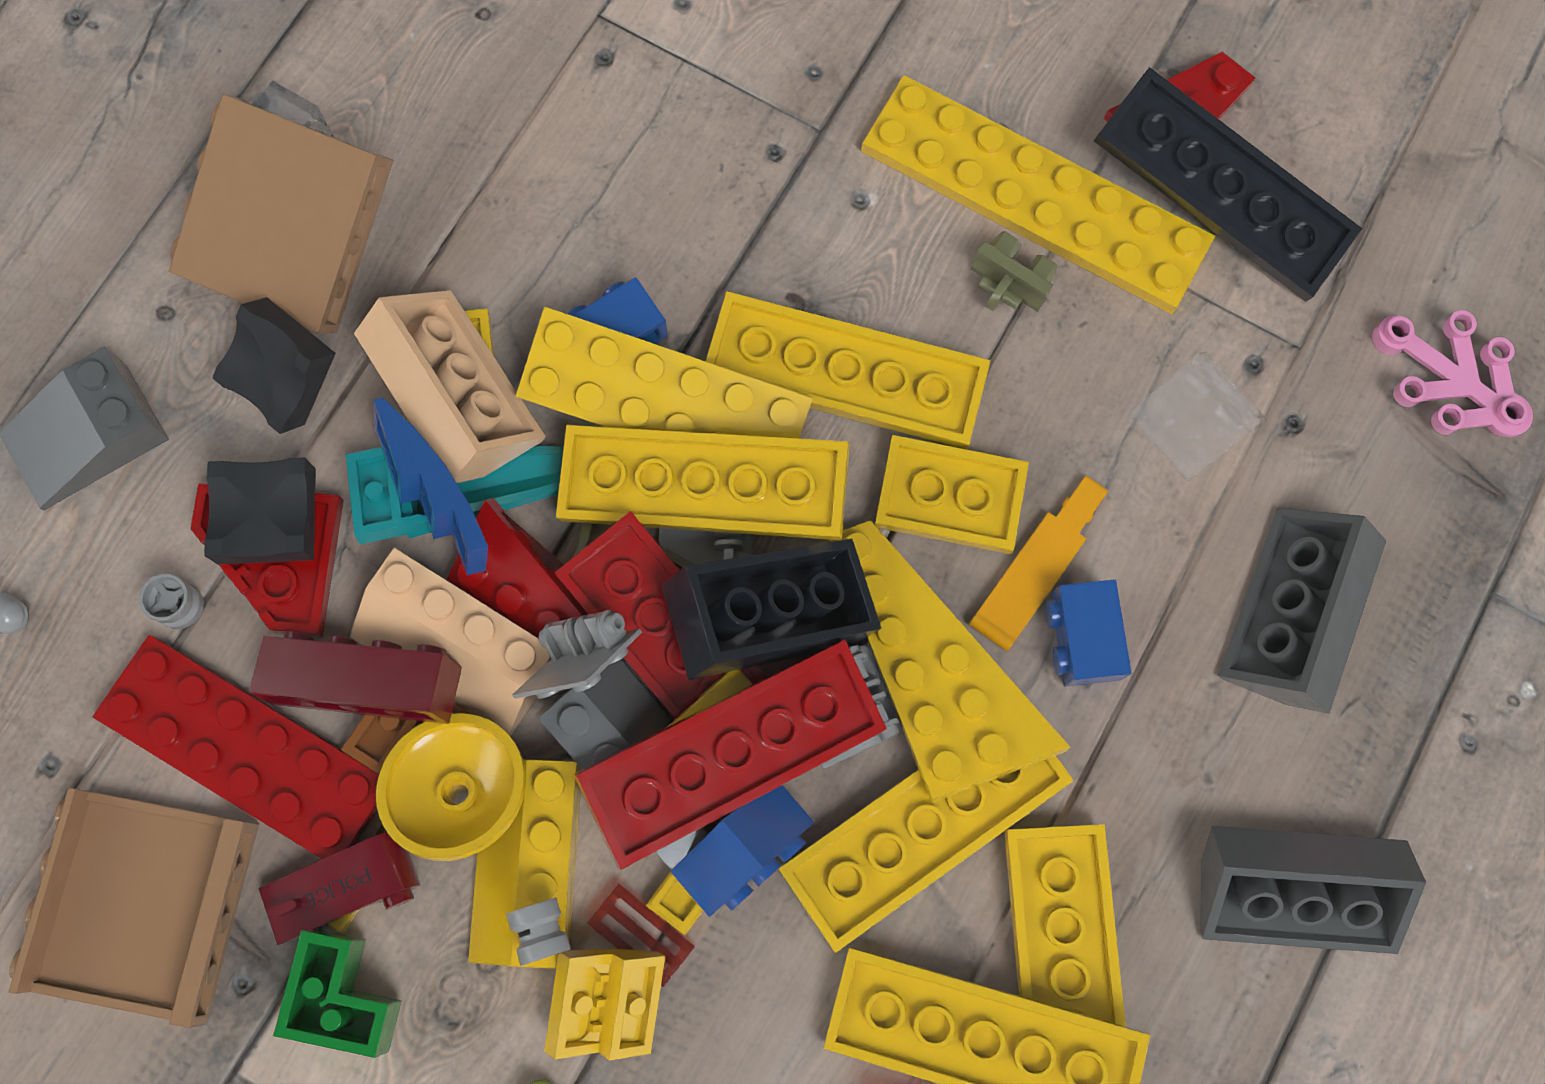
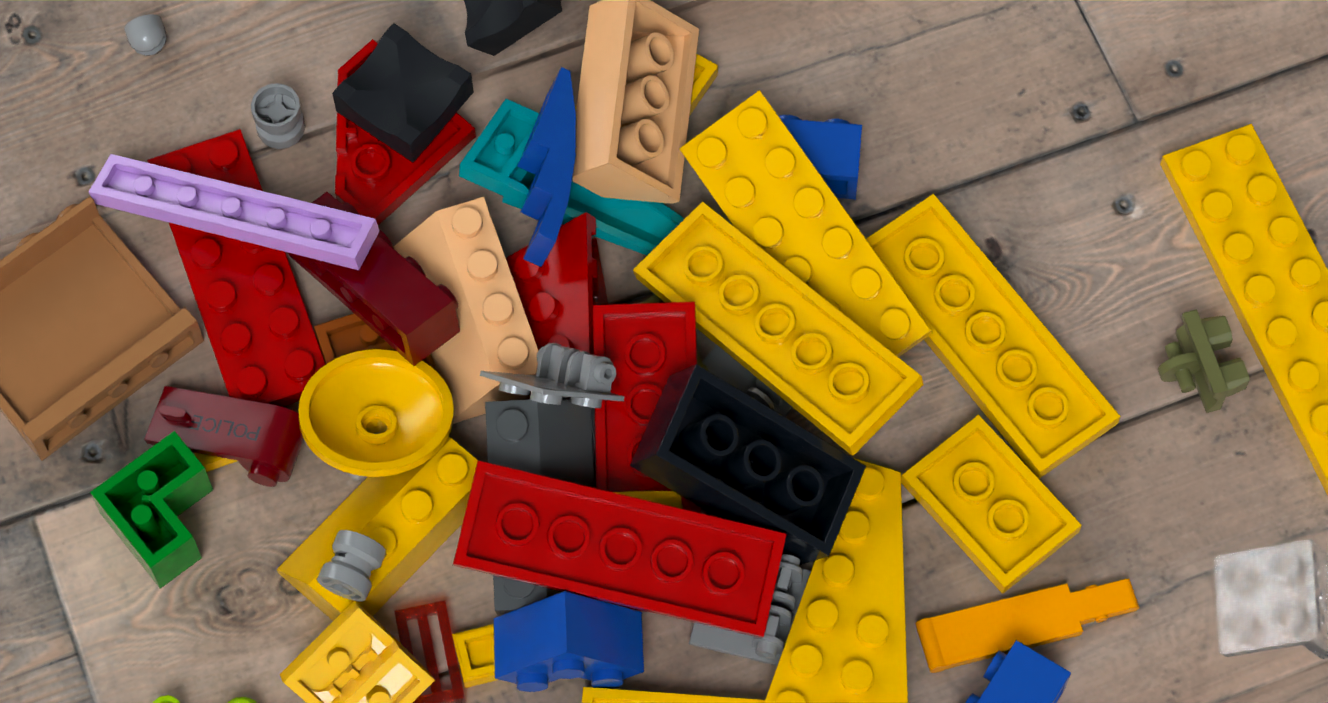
camera: 45 degrees right, 10 degrees down
none -> lavender plate [89,154,380,270]

